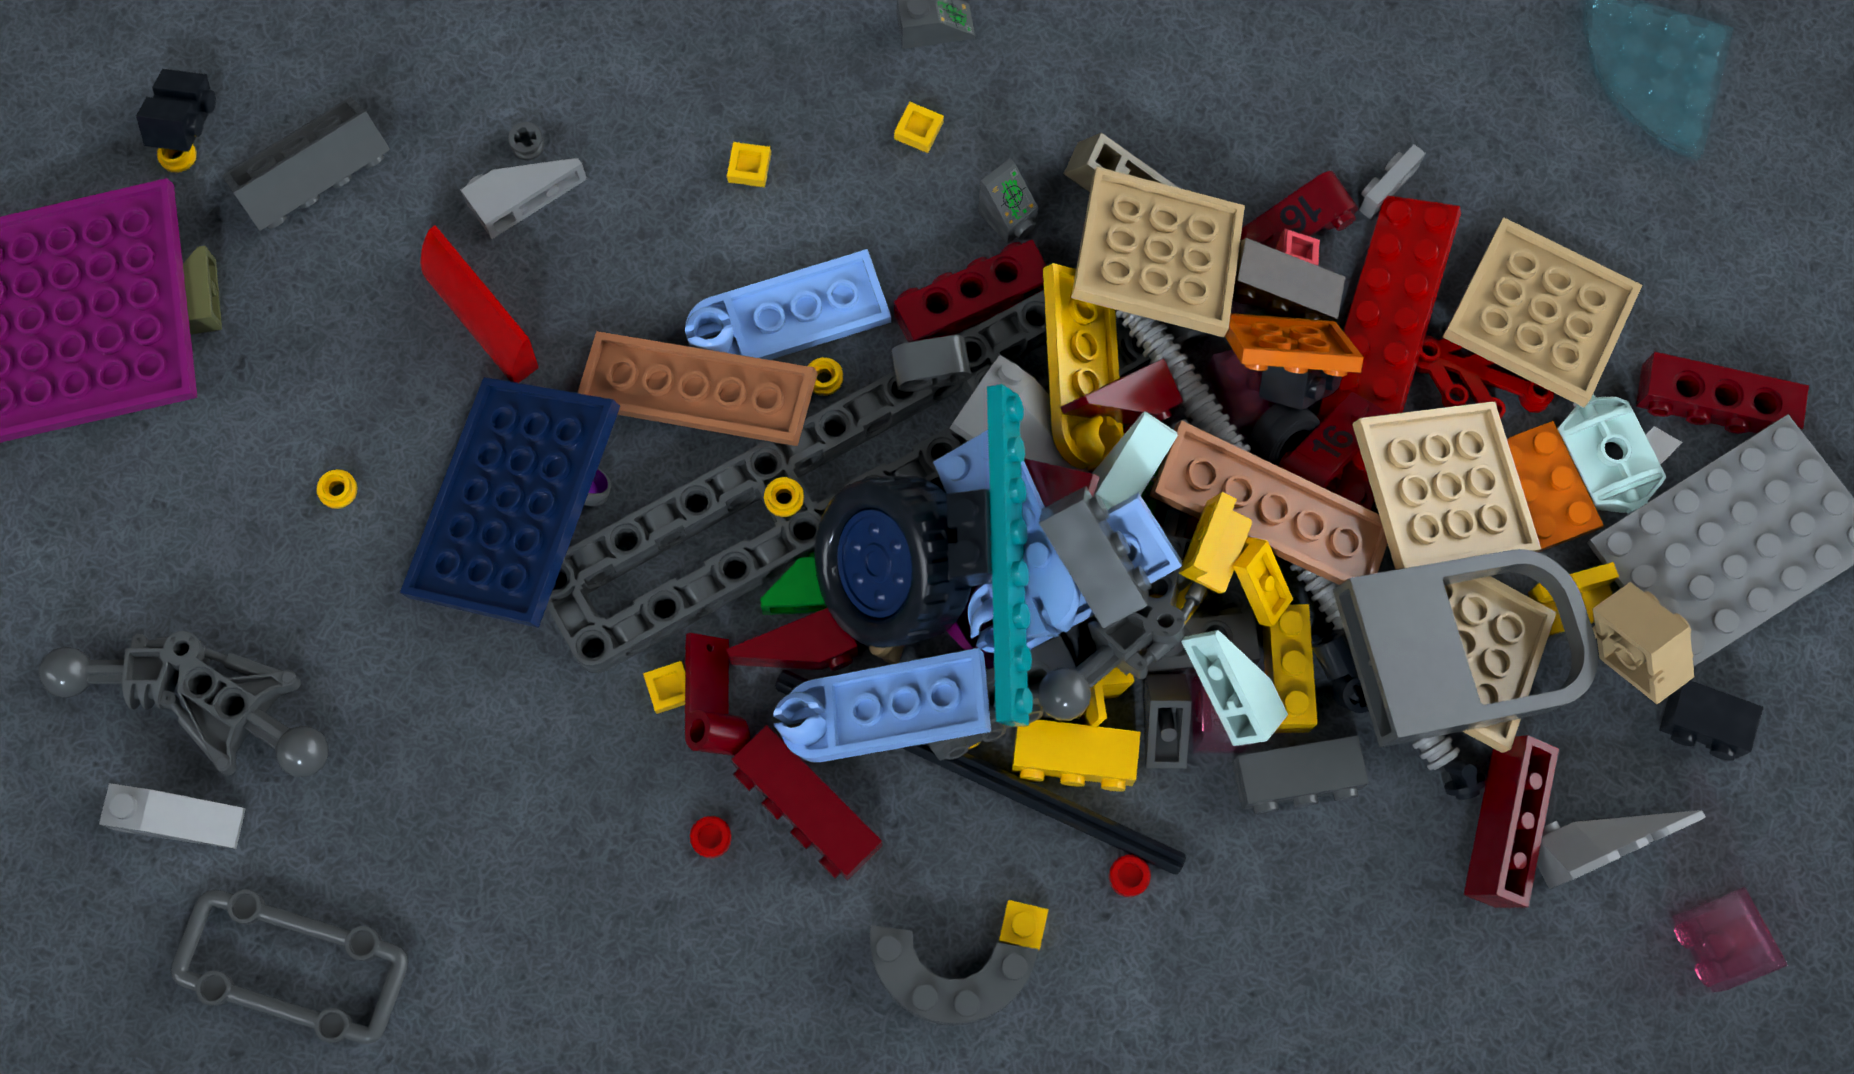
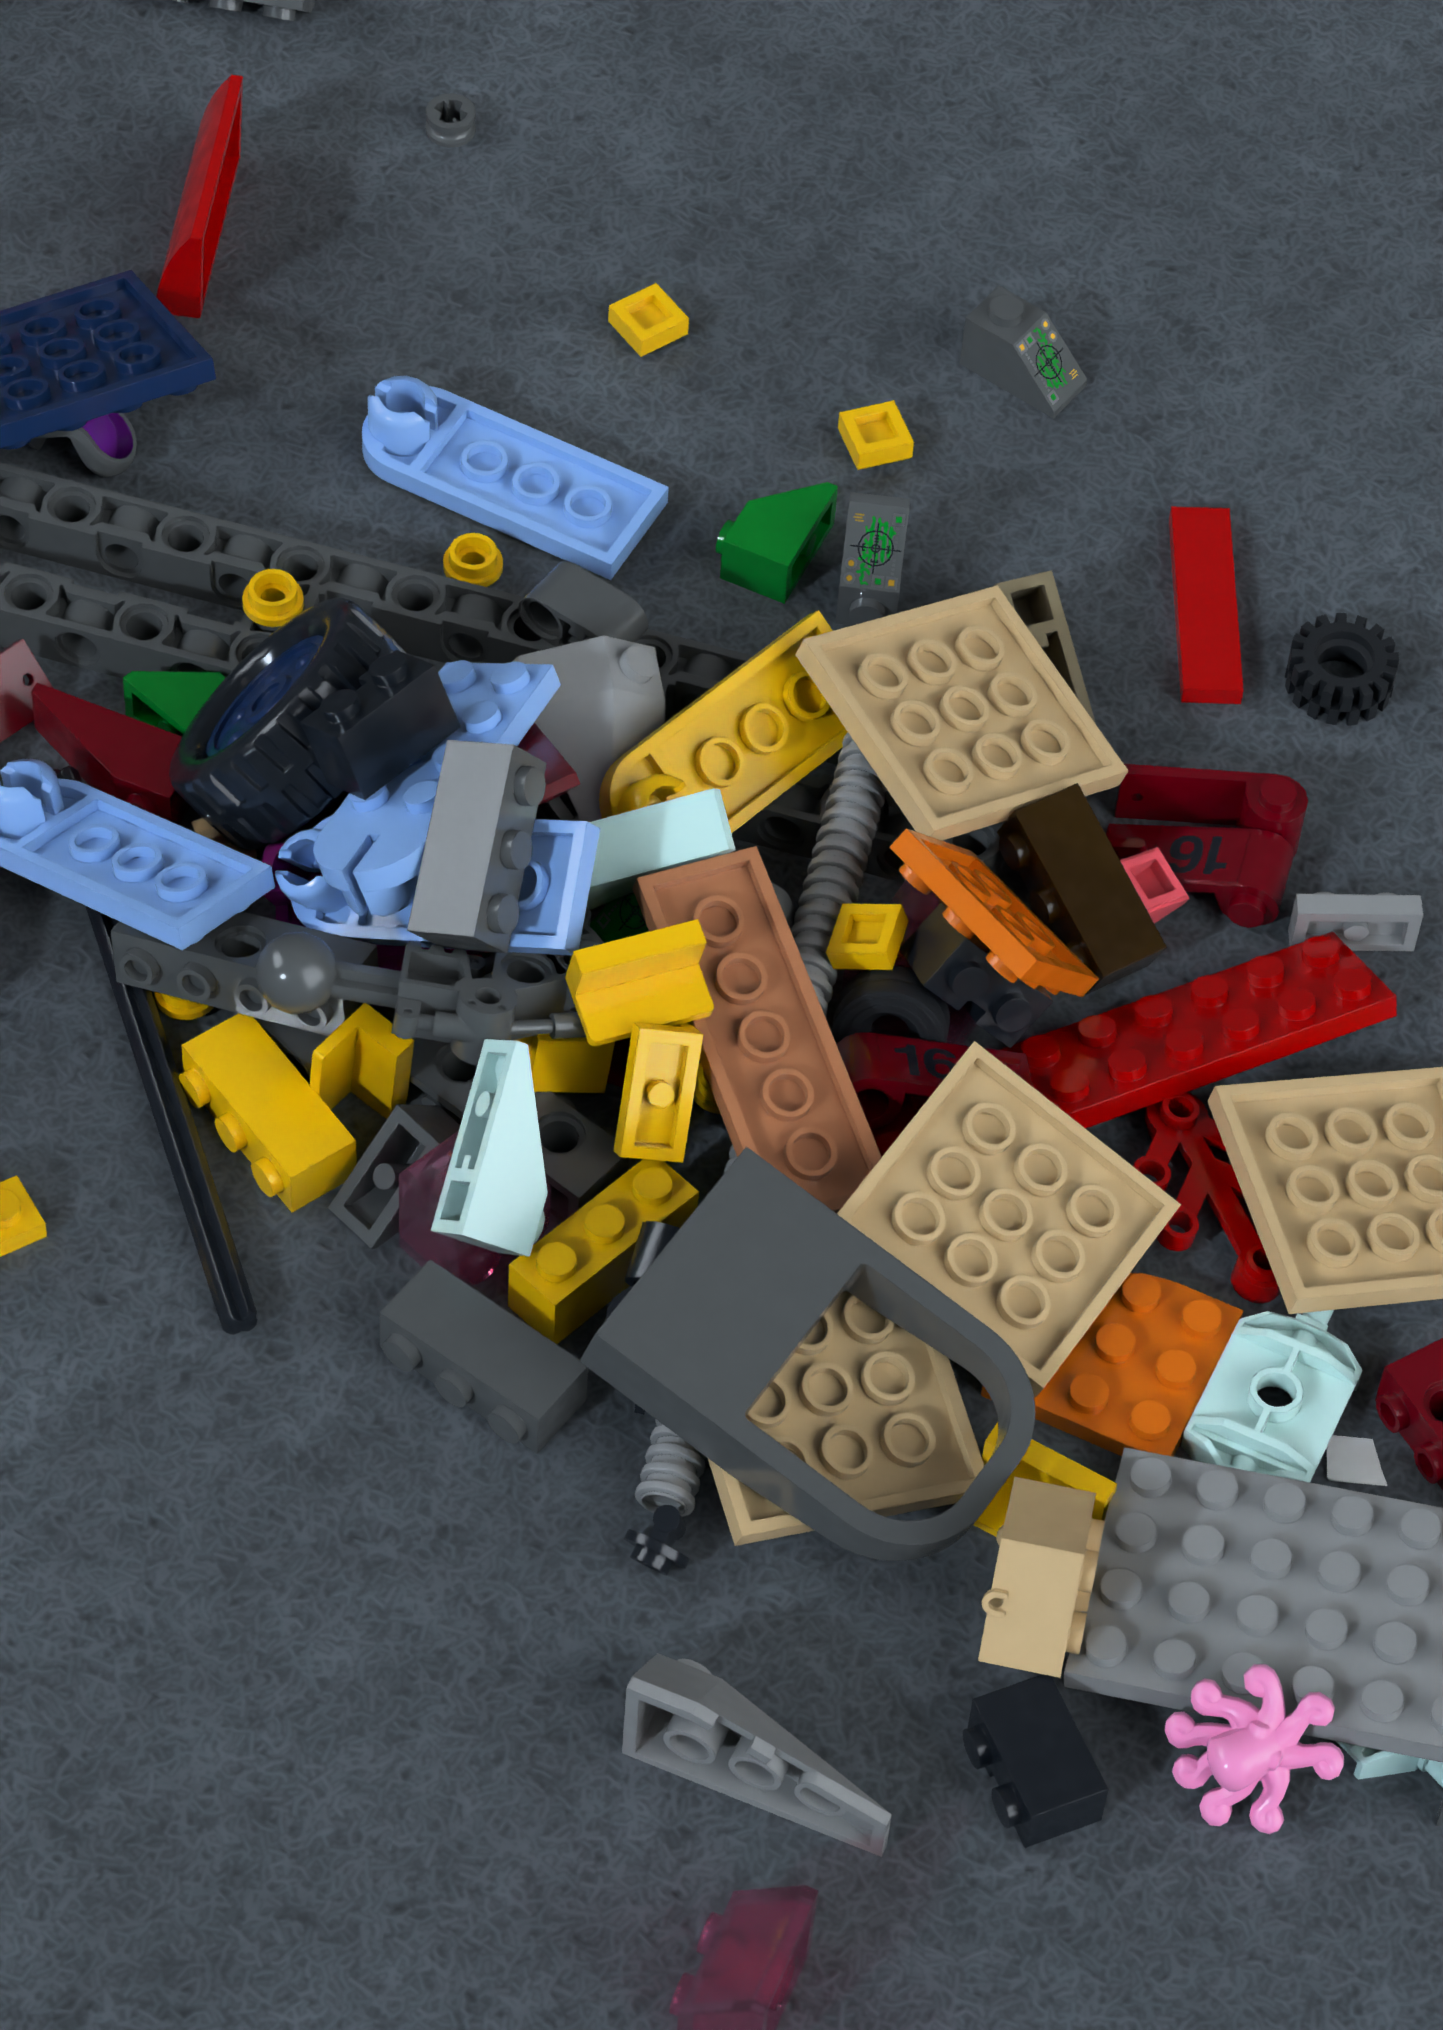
camera: 45 degrees right, 20 degrees down
light grey slope [461,158,587,239] -> none
nougat plate [578,331,818,446] -> none
dark red brick [894,239,1047,342] -> none
teal plate [987,384,1033,727] -> none
dark red slope [1060,358,1183,425] -> none
red tile [1108,855,1151,897] -> none
dark red brick [1463,735,1559,908] -> none
none -> green slope [715,482,838,604]
none -> yellow plate [826,903,909,970]
none -> dark red door [1115,764,1308,857]
none -> bright pink animal [1164,1664,1344,1834]
none -> red tile [1169,506,1244,704]
none -> black tyre [1285,613,1399,726]

